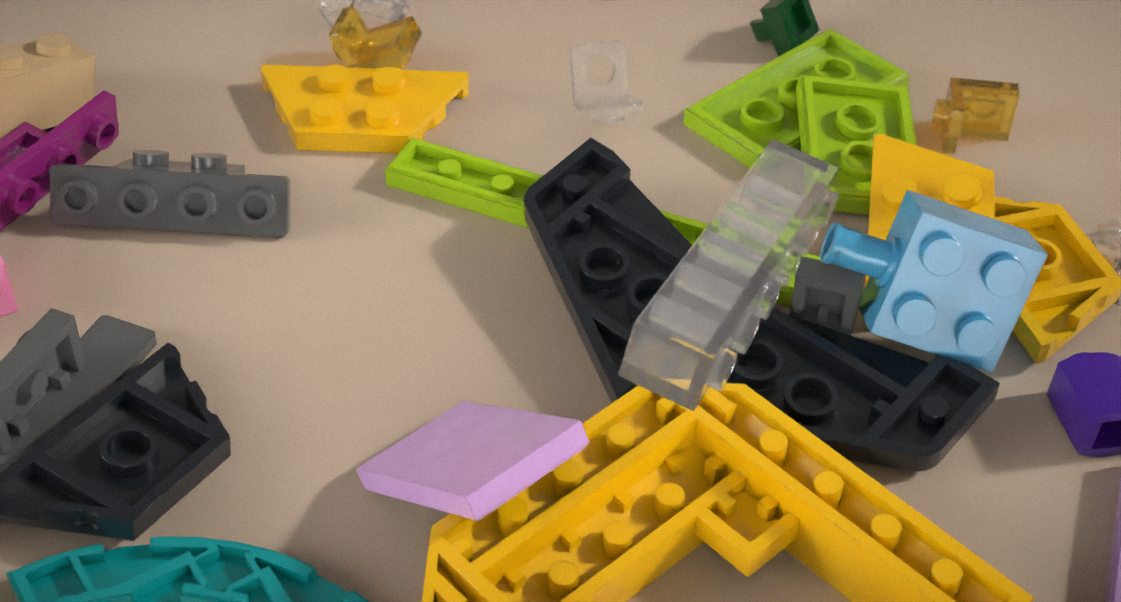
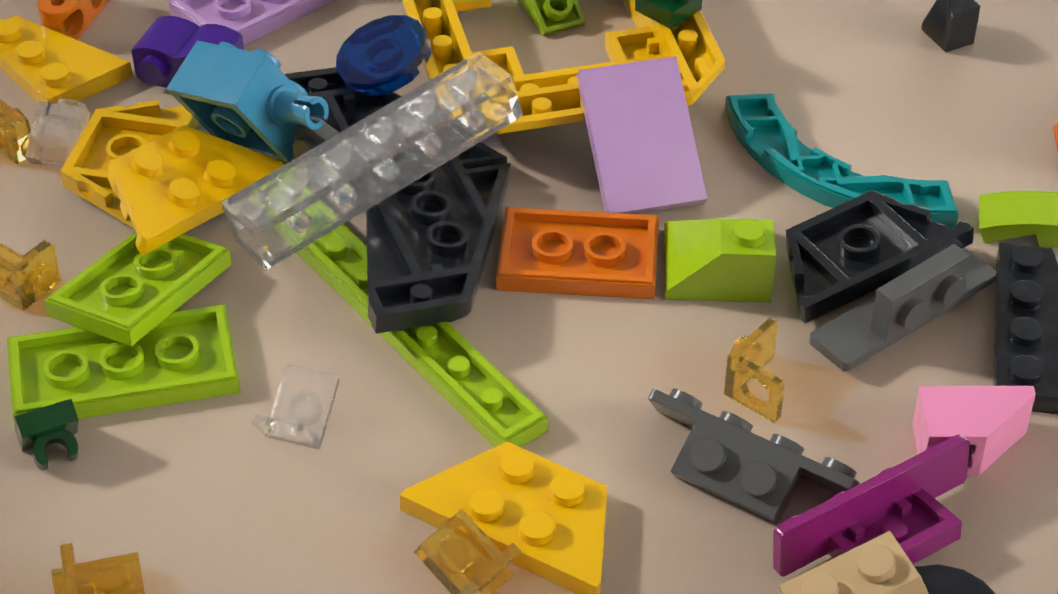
camera: 150 degrees left, 0 degrees up
none -> clear blue tile [336,15,431,96]
none -> orange tile [496,207,659,299]
none -> lime slope [664,218,776,303]
none -> clear yellow bracket [724,317,785,423]

